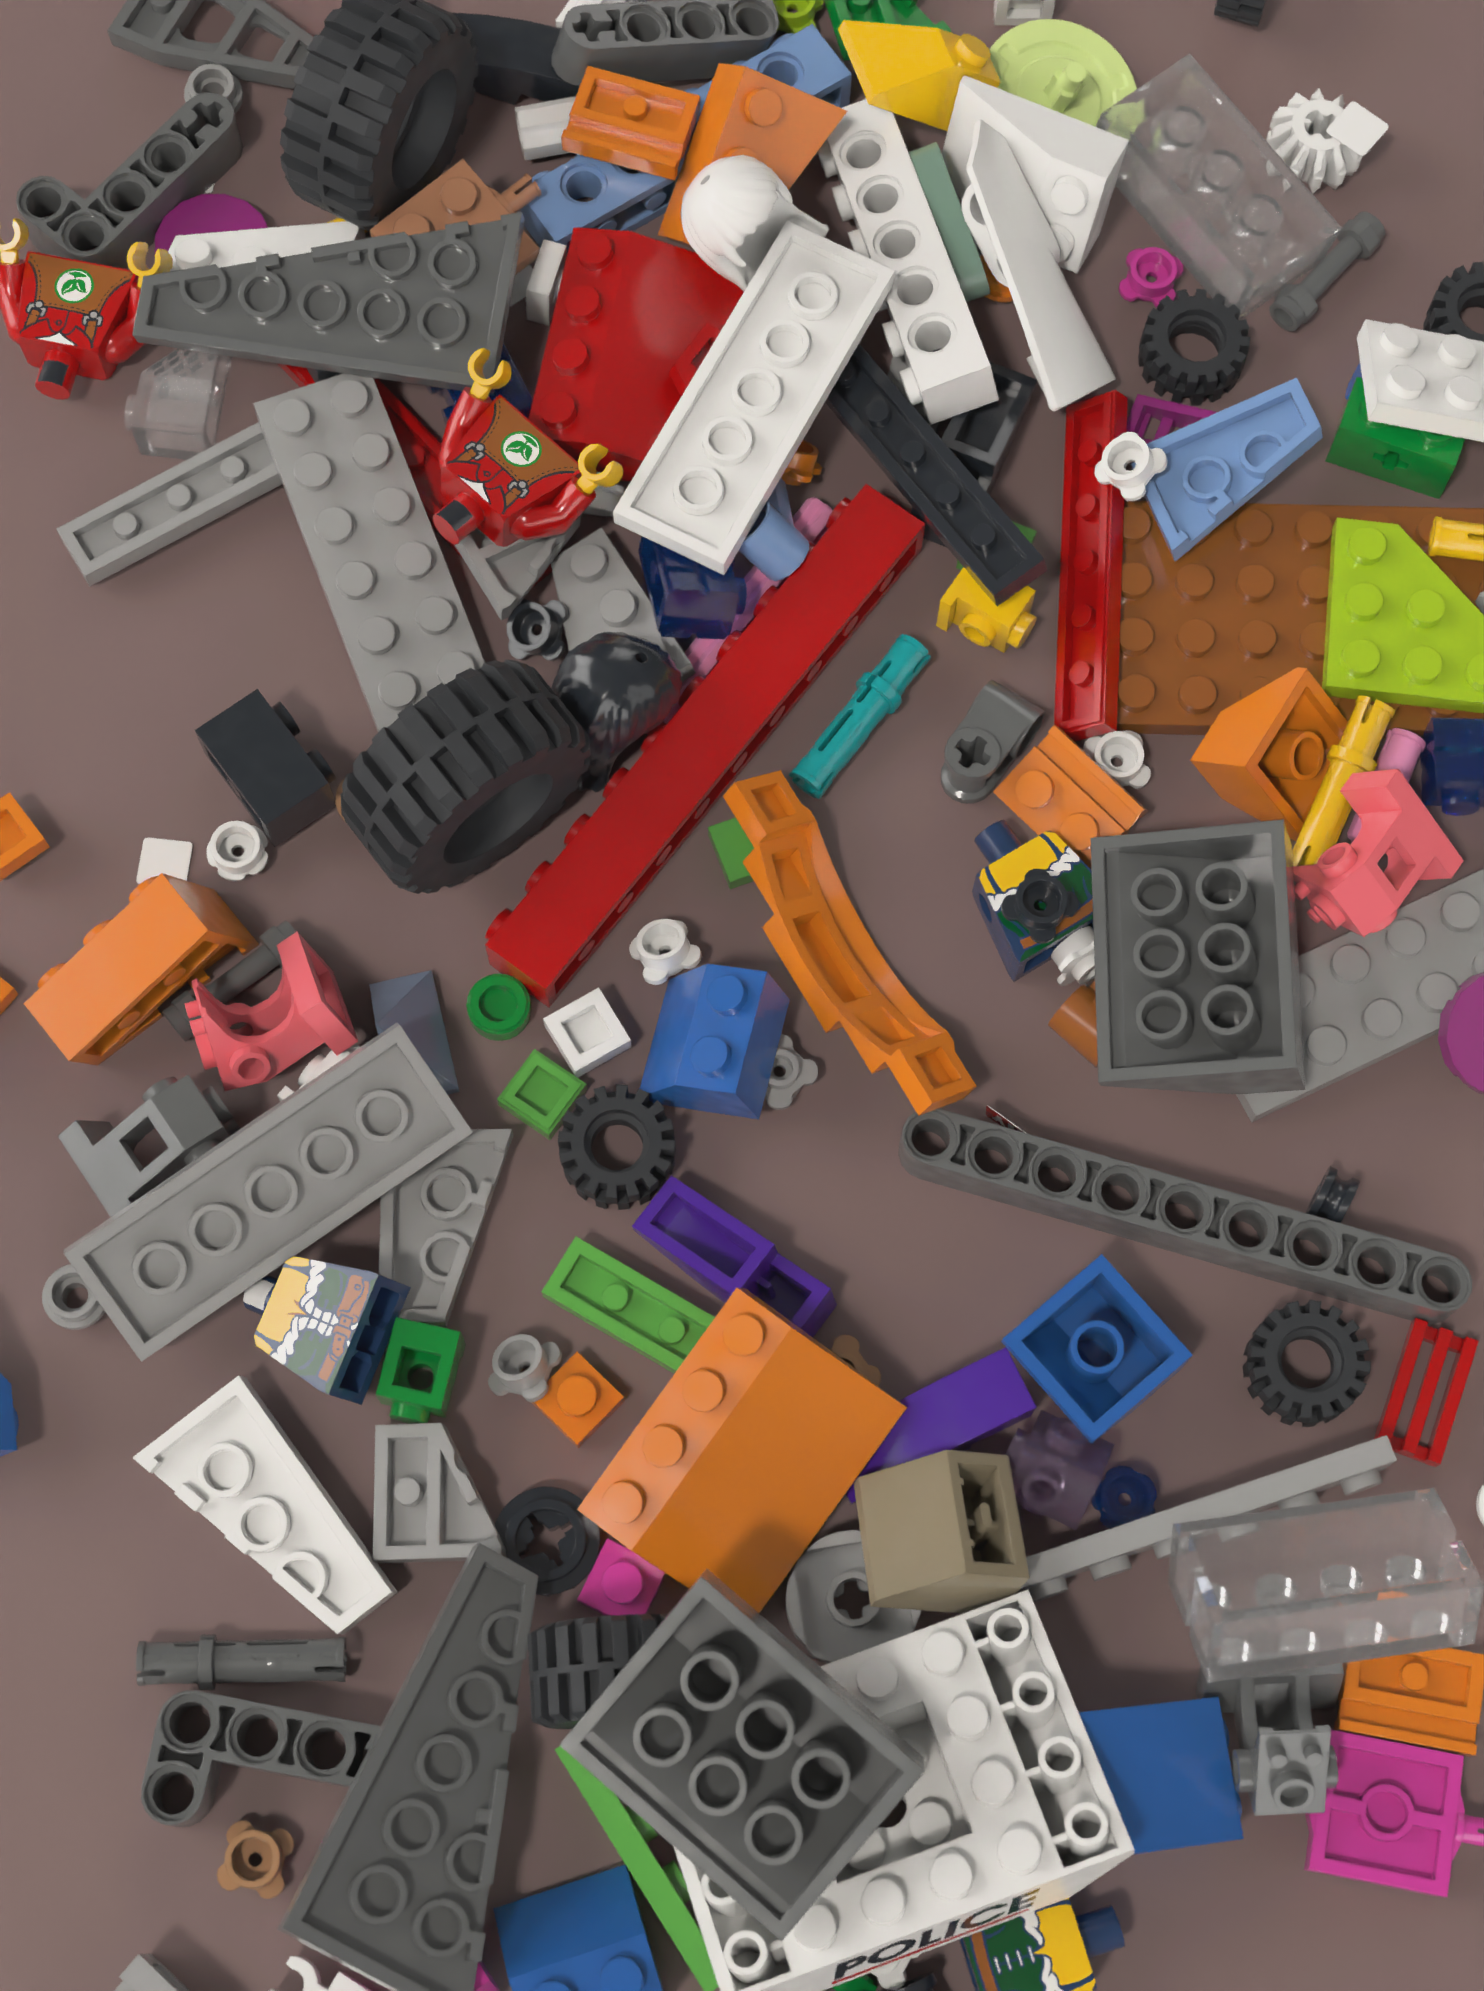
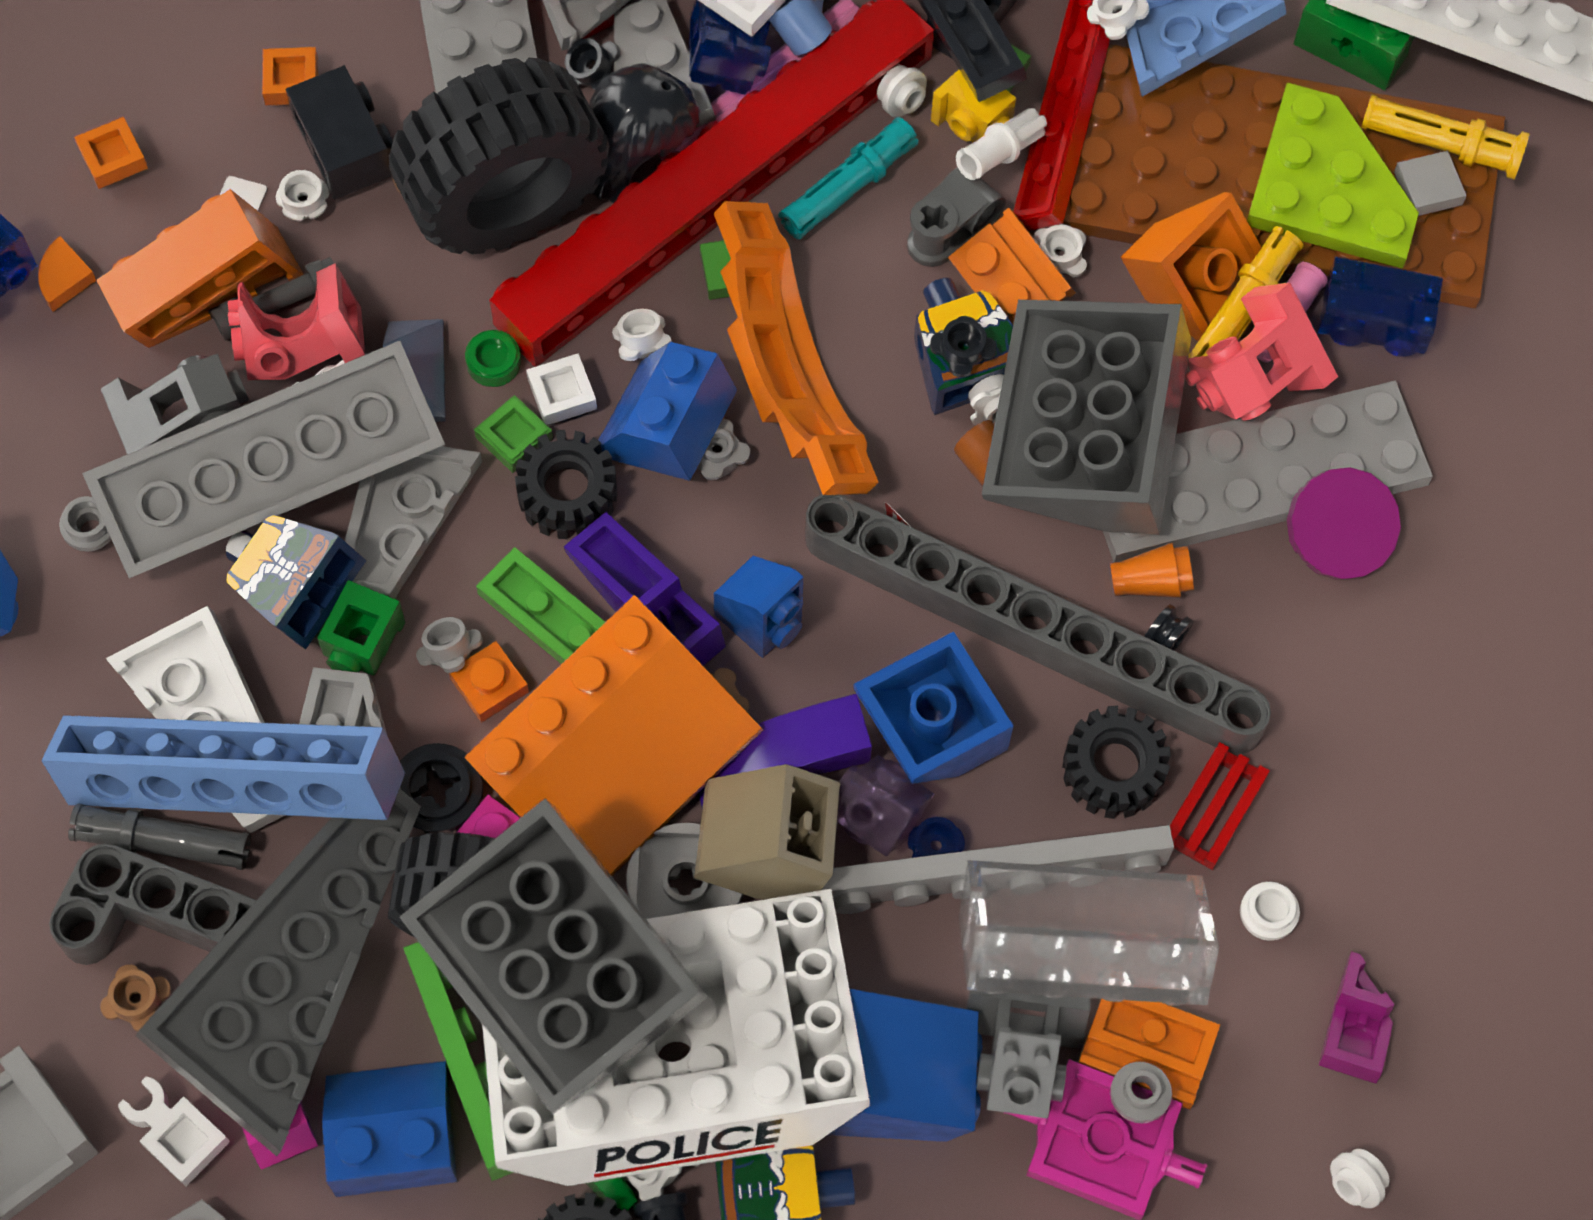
camera: 10 degrees right, 5 degrees down
none -> medium blue brick [41,715,405,820]
none -> orange plate [262,47,318,105]
none -> blue slope [713,555,804,658]
none -> white plate [877,65,927,117]
none -> white axle [956,108,1047,180]
none -> orange cone [1110,542,1194,598]
none -> light grey plate [1110,1062,1172,1123]

